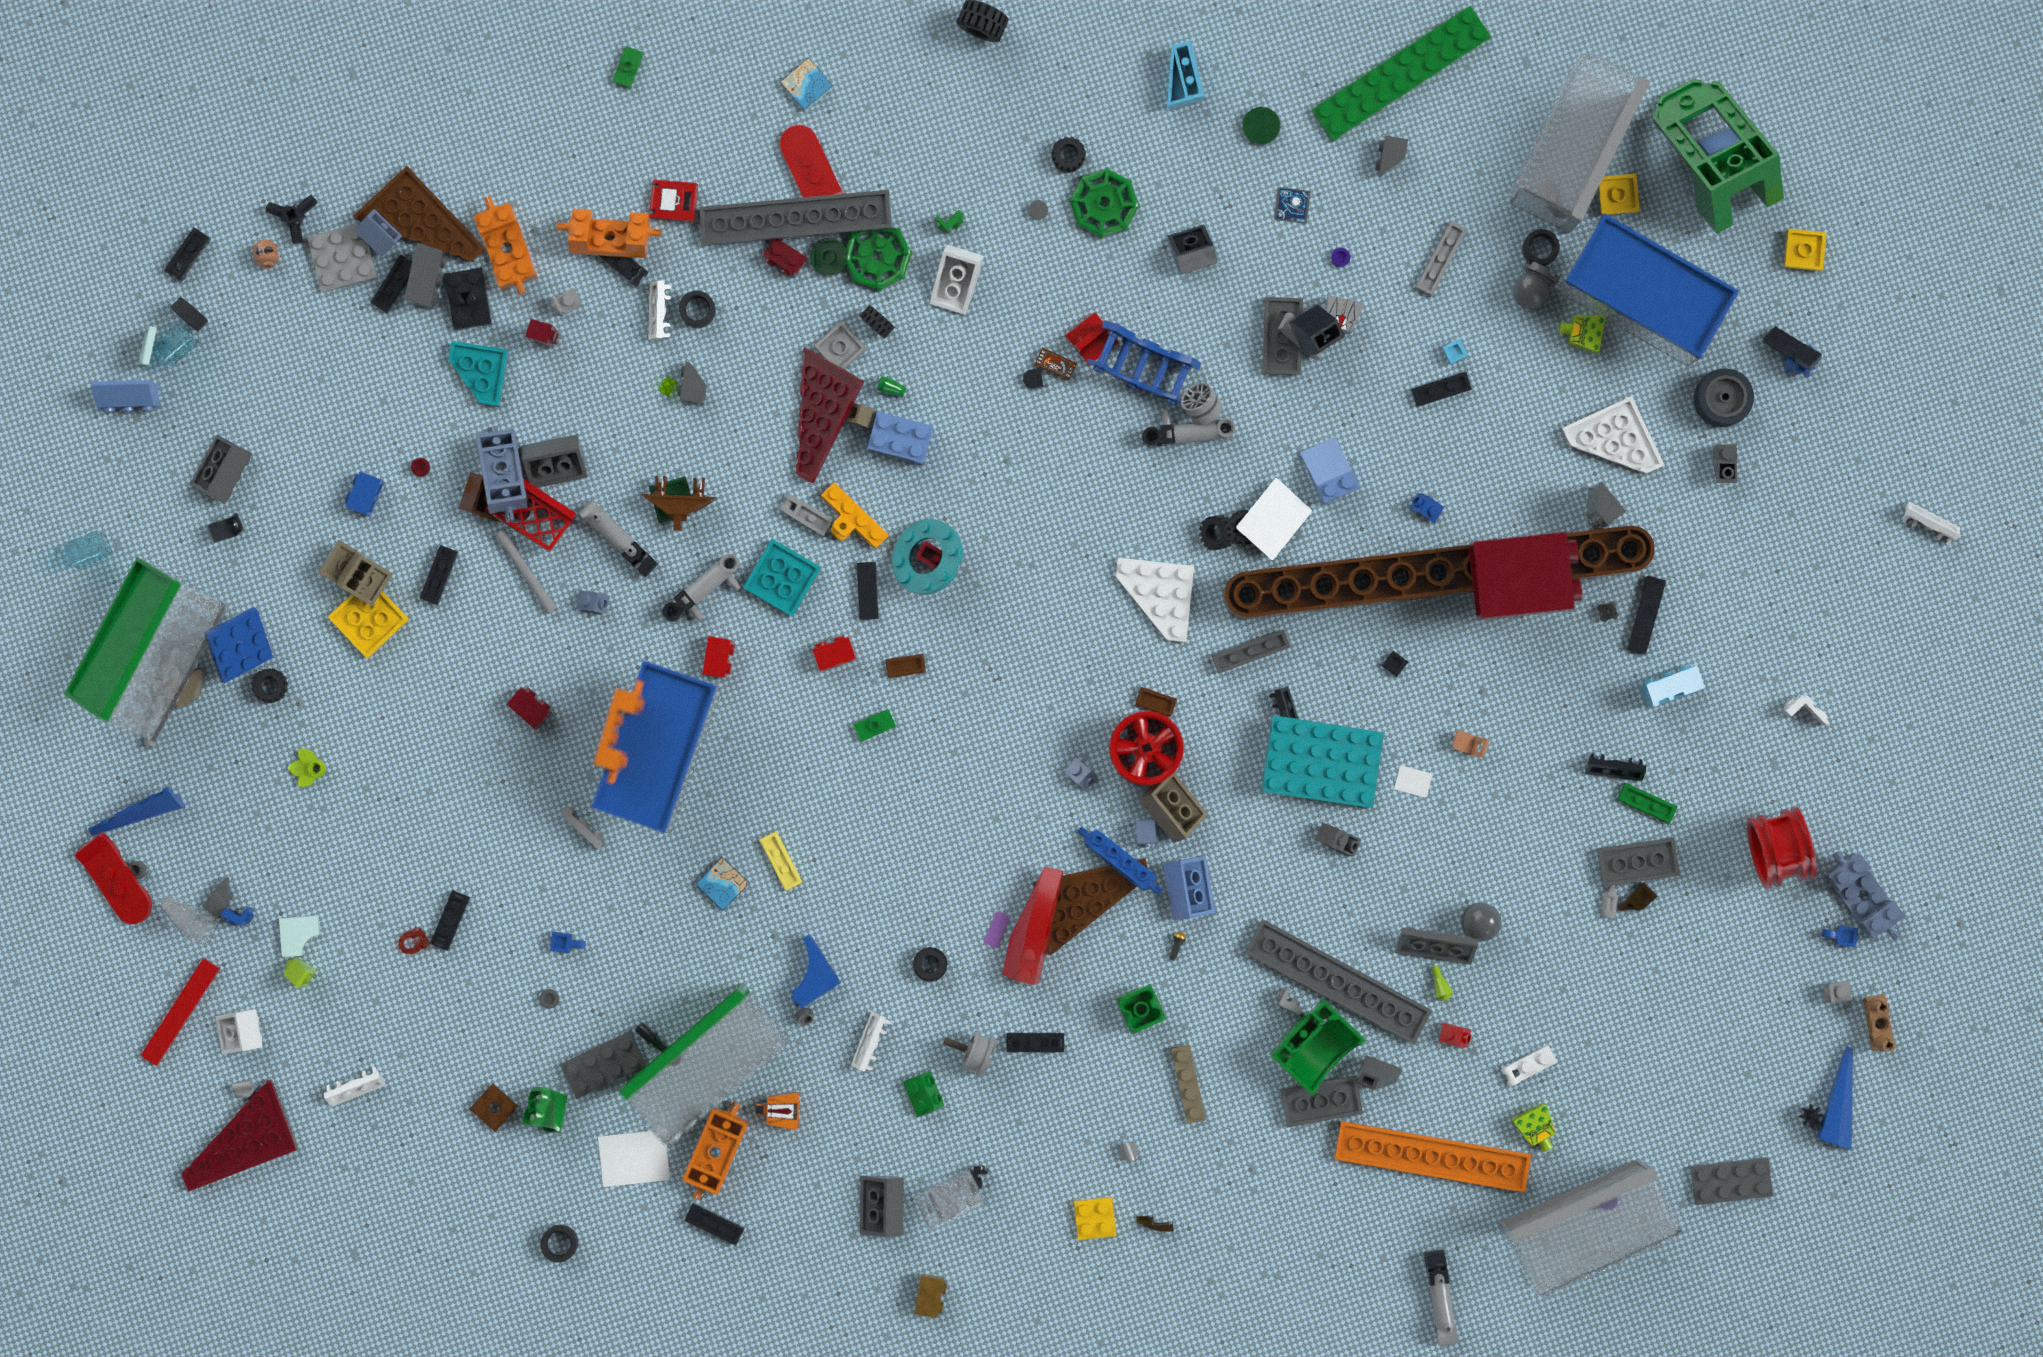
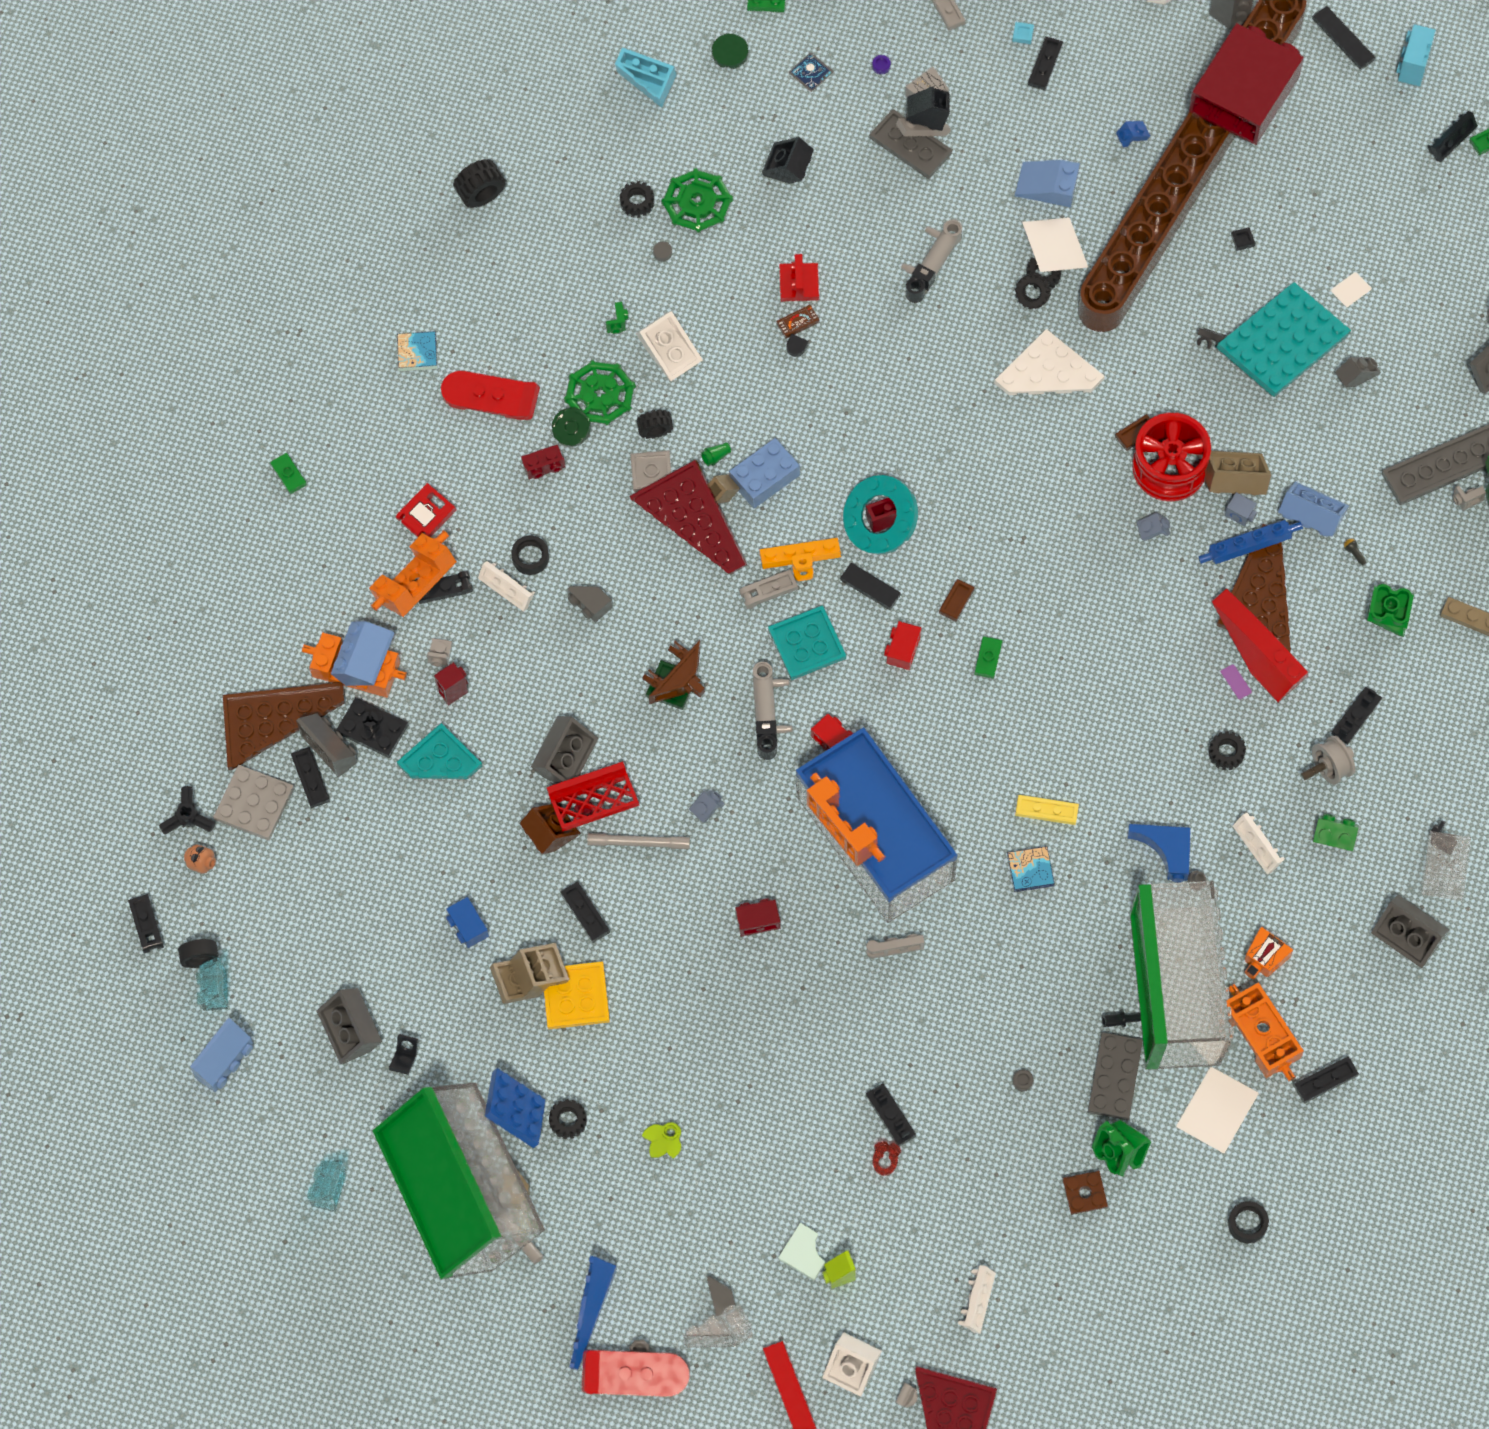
camera: 50 degrees left, 20 degrees down
light aqua tile [138,326,157,367] -> none
blue bracket [221,907,254,926] -> none
sand blue brick [354,209,402,257] -> none
dark red plate [411,458,430,477] -> none
sand blue brick [476,426,528,523] -> none
blue plate [550,932,586,953] -> none
light grey piece [579,499,659,578] -> none
clear neon green piece [659,376,678,397] -> none
dark grey plate [700,190,892,246] -> none
blue fence [1087,320,1202,406] -> none
light grey wheel [1180,383,1222,425] -> none
dark grey plate [1212,630,1290,674] -> none
nougat bracket [1452,730,1489,758] -> none
clear smoke plate [1597,601,1619,622] -> none
none -> medium blue slope [331,621,394,686]

